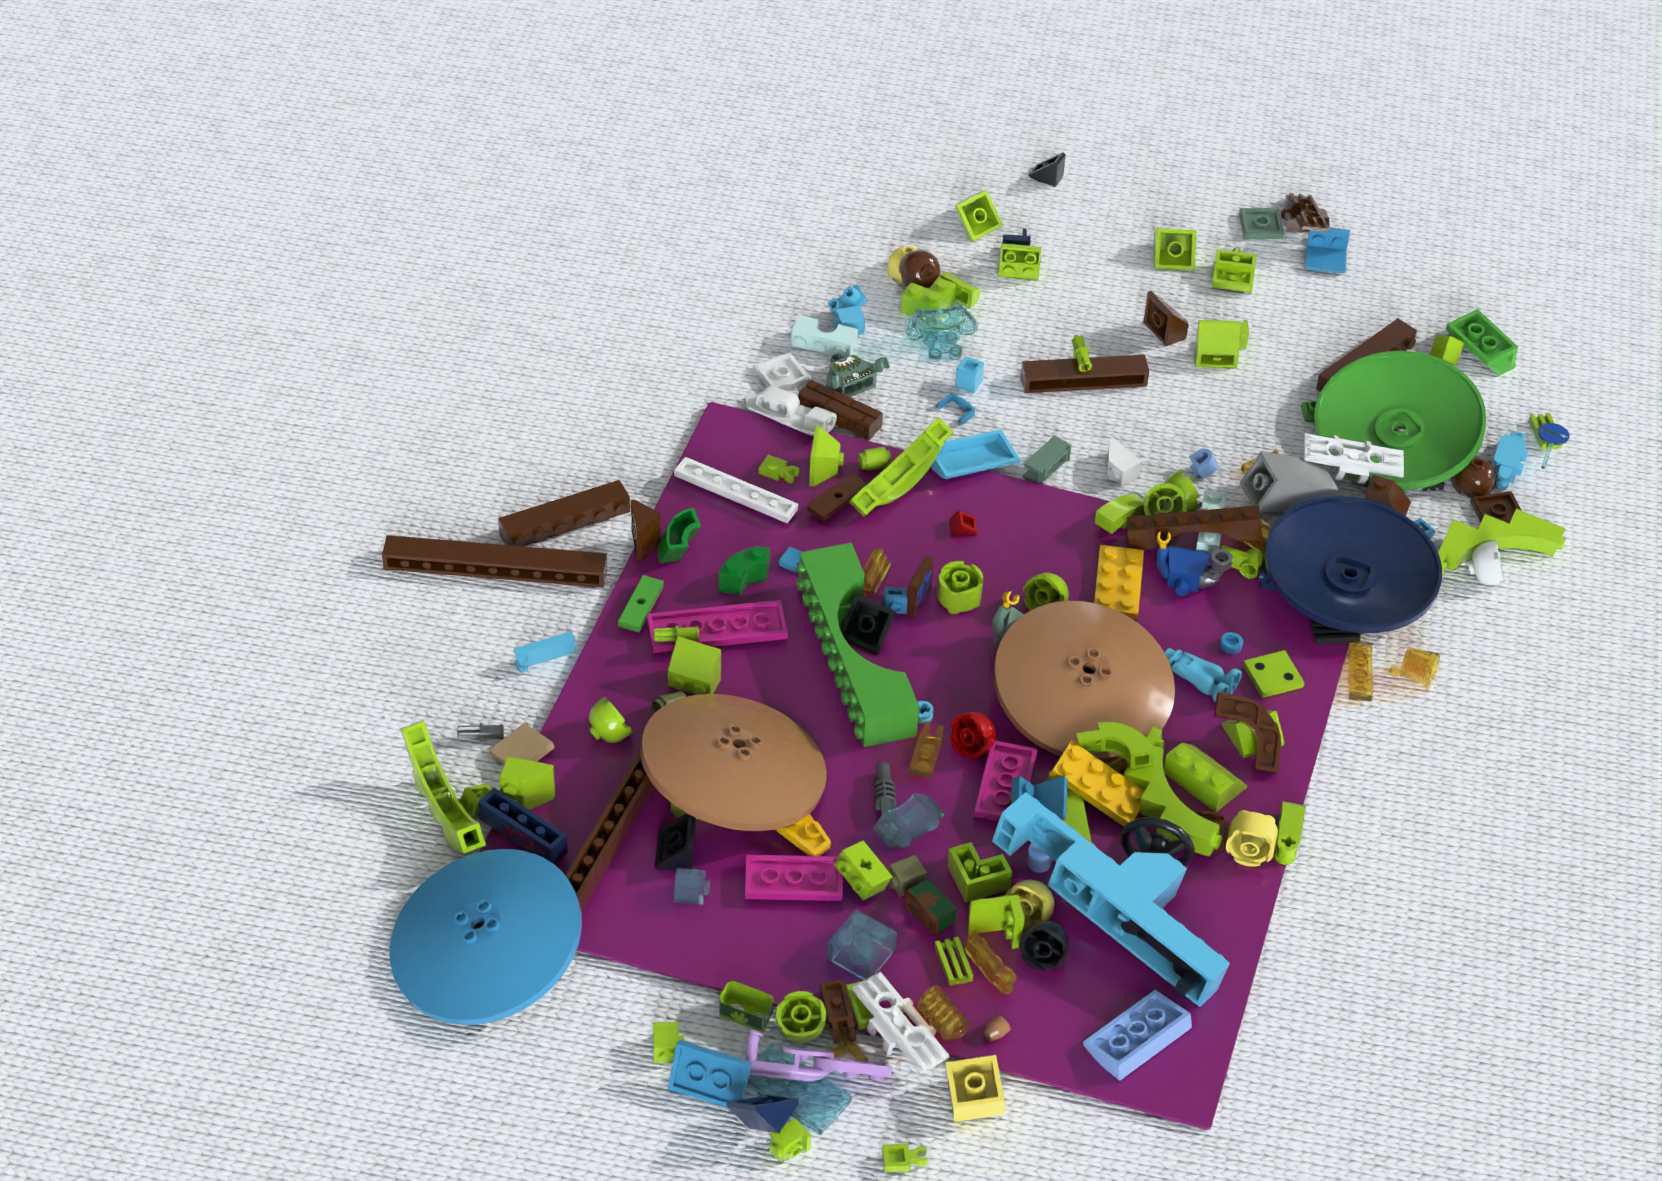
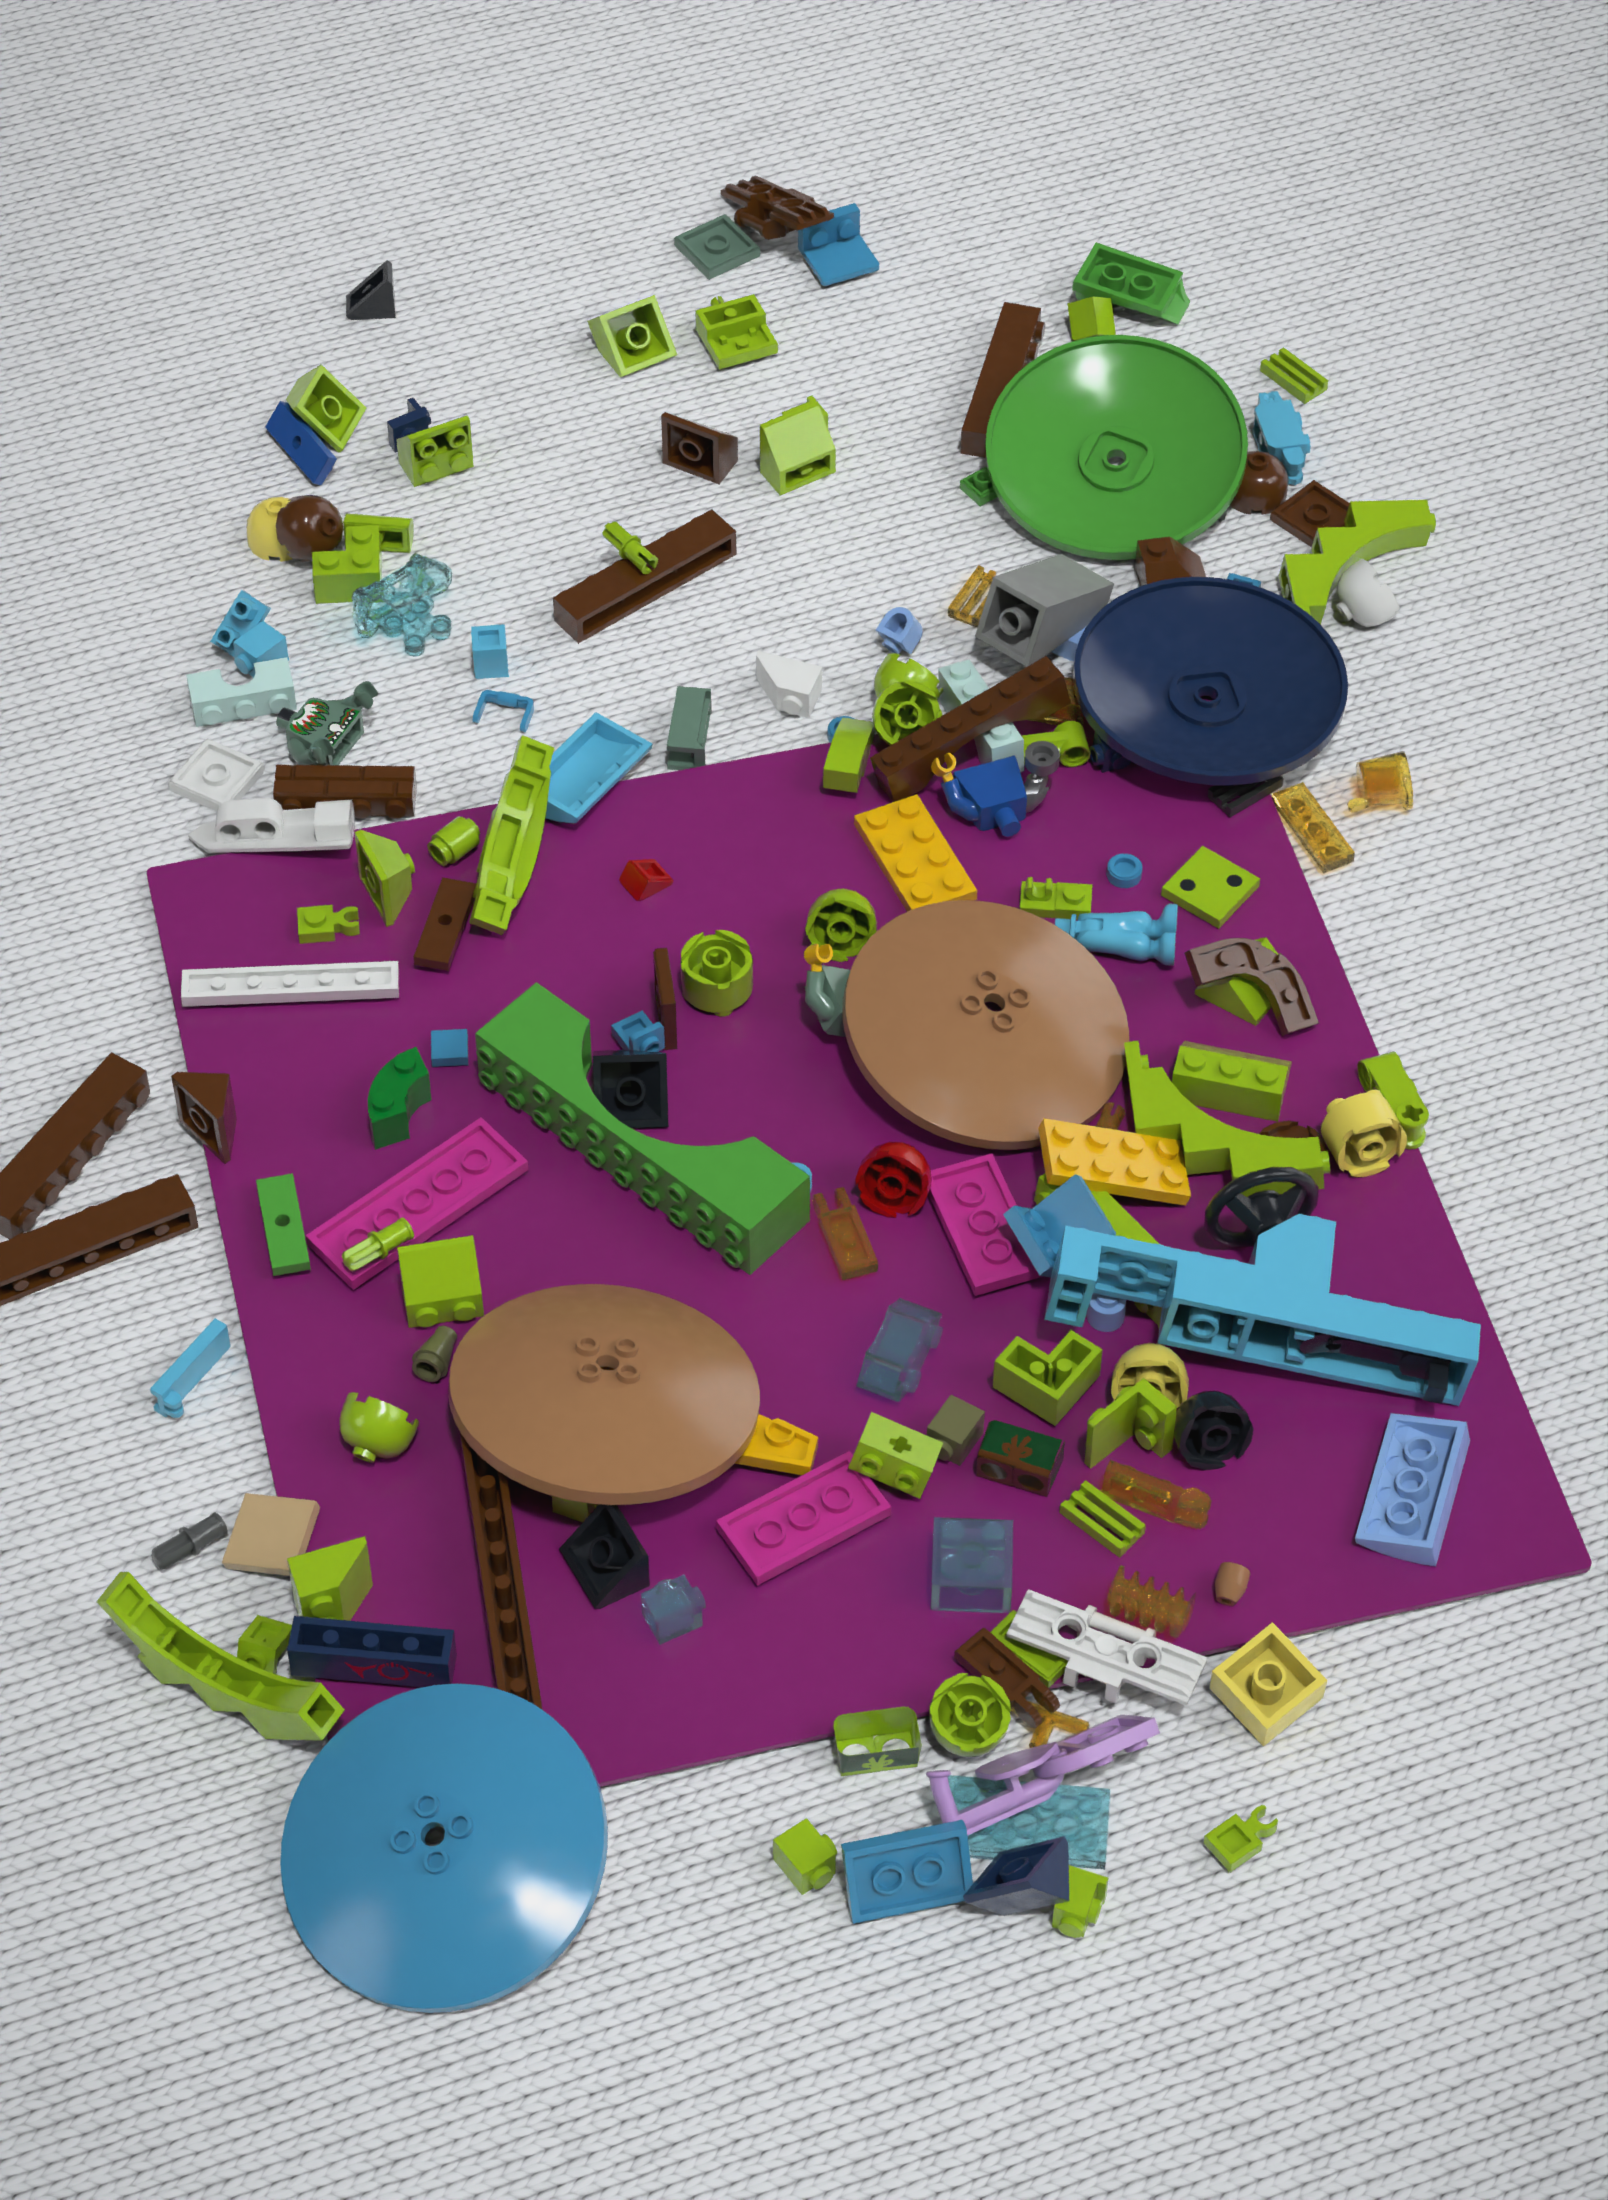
camera: 30 degrees left, 5 degrees up
green brick [658,508,701,563] -> none
clear yellow tile [863,548,891,595] -> none
dark grey hinge [874,762,897,823] -> none
lime arch [1076,722,1154,770] -> none
white piece [1304,434,1404,484] -> none
blue piece [1538,423,1570,469] -> none
none -> blue tile [265,401,337,485]
none -> lime plate [1020,877,1092,920]

